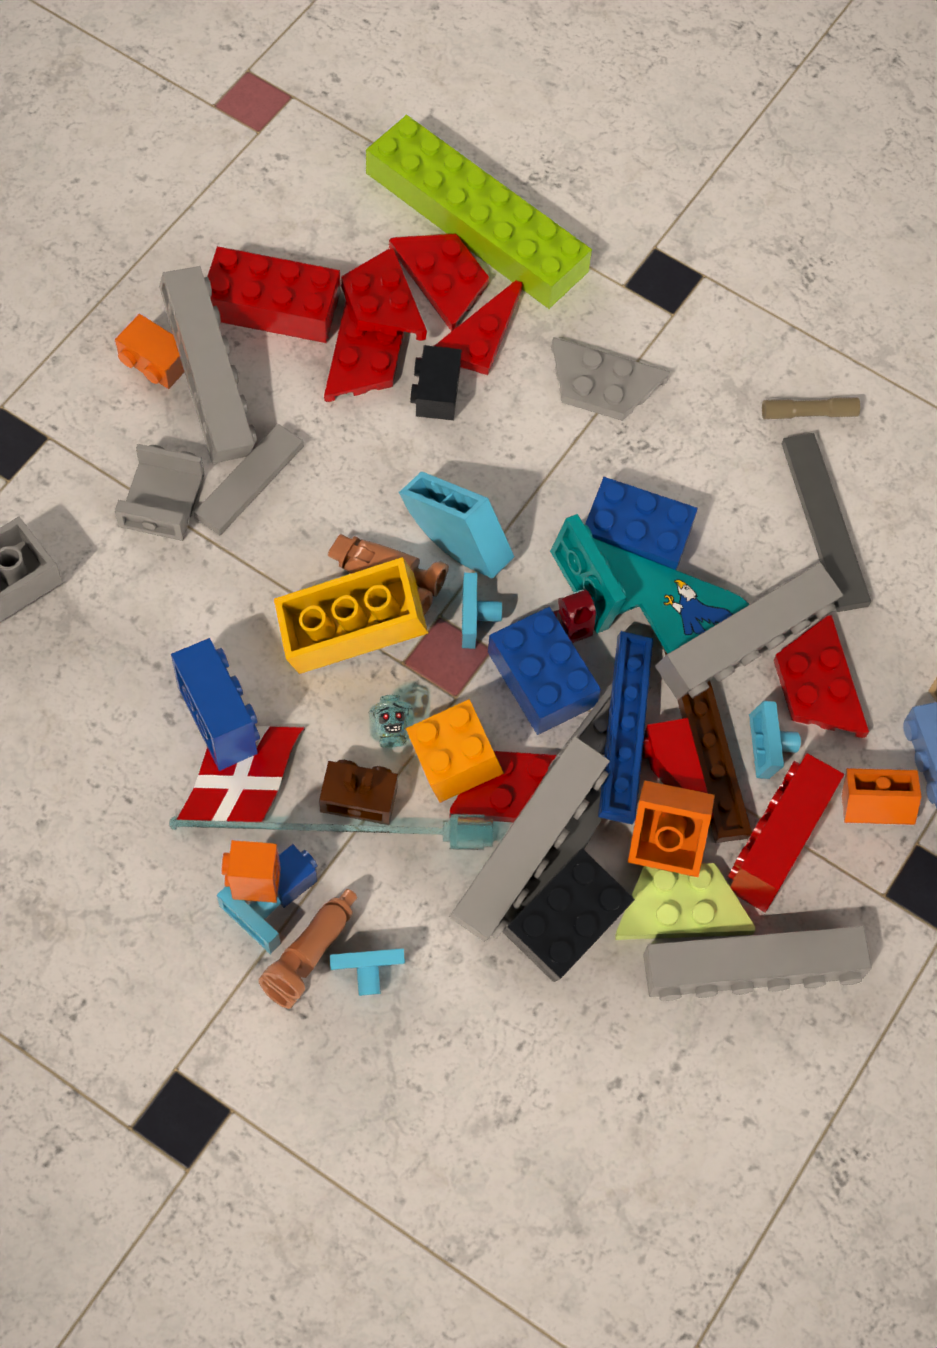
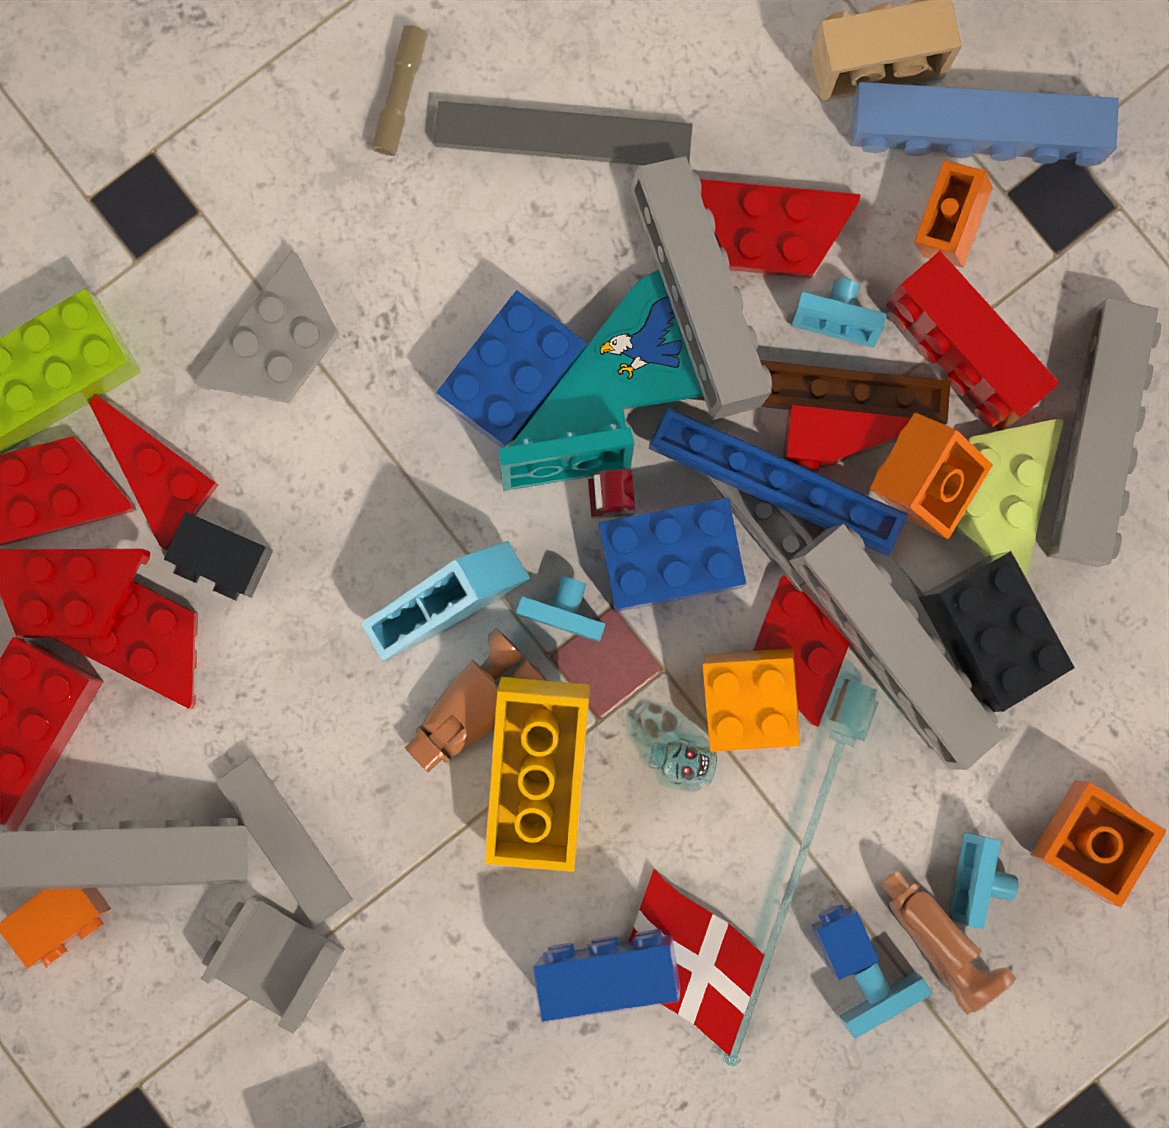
camera: 65 degrees left, 20 degrees up
orange brick [222,840,281,903] -> none
reddish brown brick [319,760,398,825] -> none
none -> orange brick [1030,780,1167,908]

